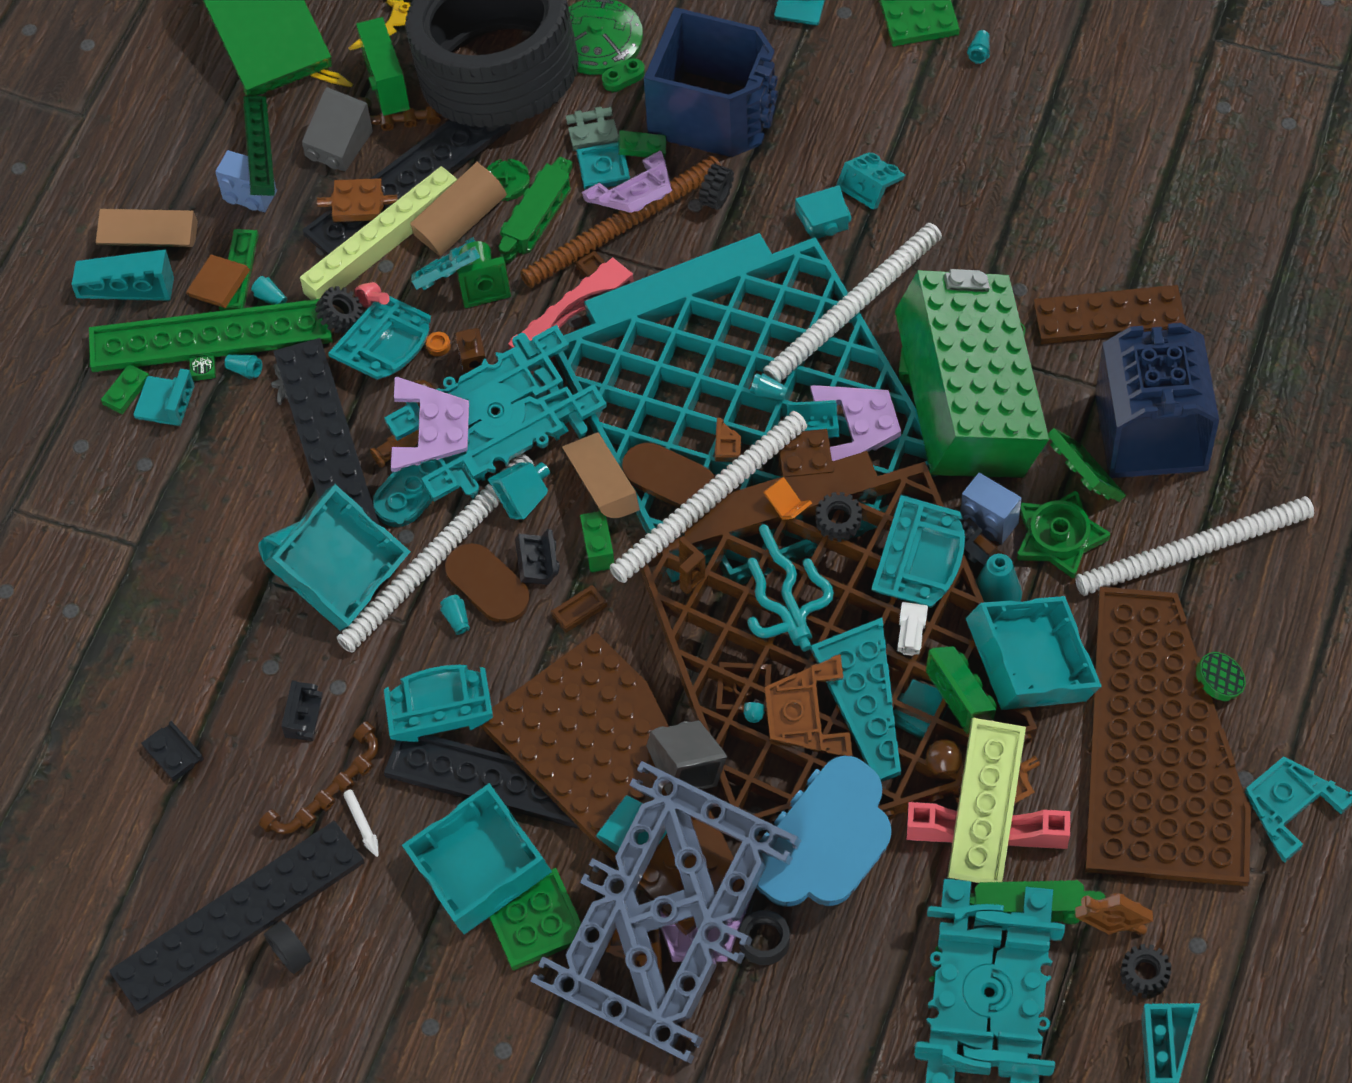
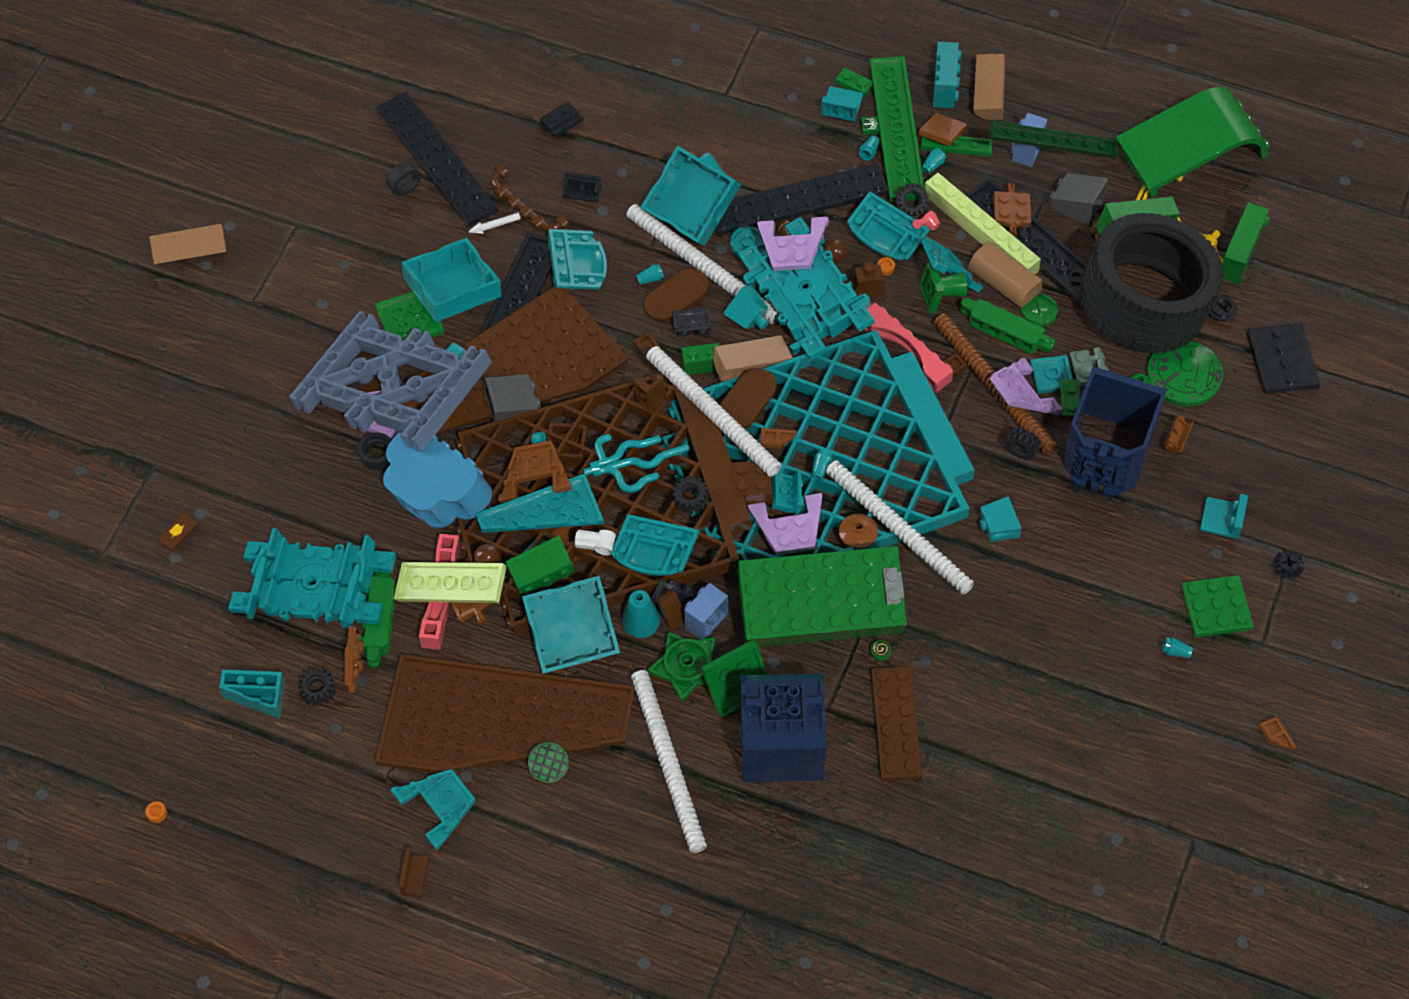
camera: 90 degrees right, 0 degrees up
orange bracket [763,477,812,520] -> none
teal bracket [836,153,905,210] -> none
none -> dark orange dish [839,514,878,549]

